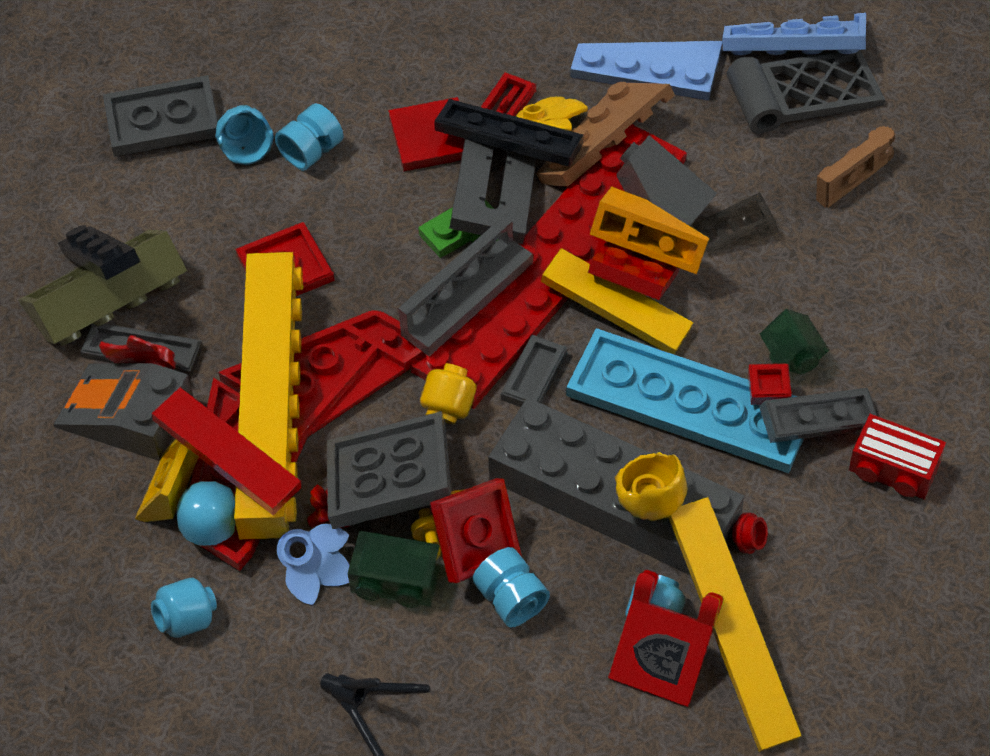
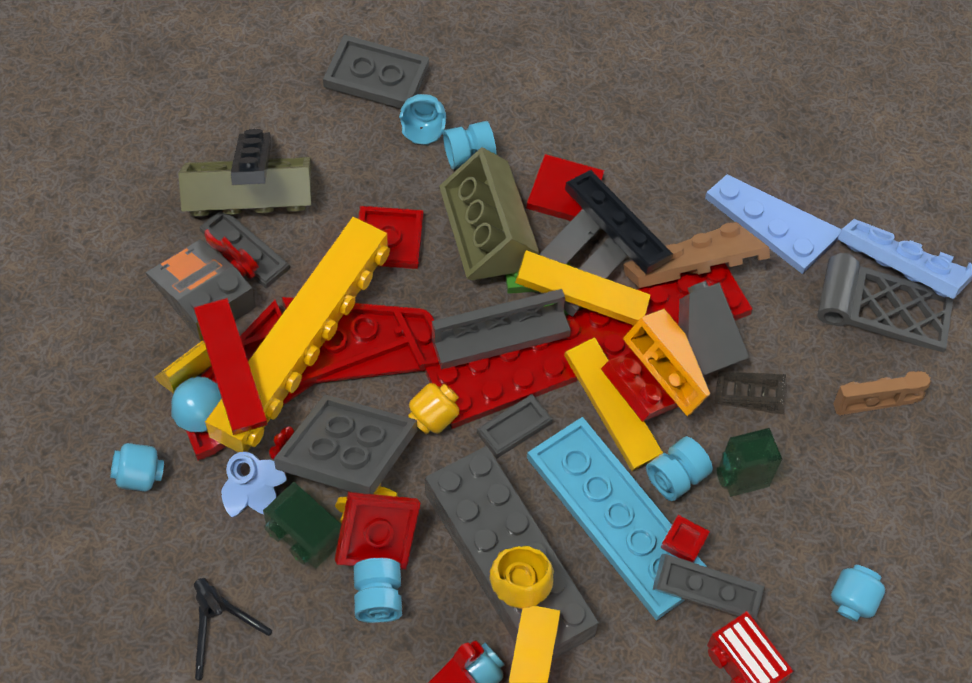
camera: 25 degrees right, 5 degrees up
red tile [481,72,536,116] -> none
yellow plate [516,96,588,131] -> none
red plate [732,512,768,554] -> none
clear green brick [759,309,830,375] -> none
none -> olive slope [439,147,539,281]
none -> yellow tile [515,250,650,325]
none -> medium azure wheel [646,436,713,501]
none -> clear green brick [717,428,782,497]
none -> medium azure head [831,564,885,622]

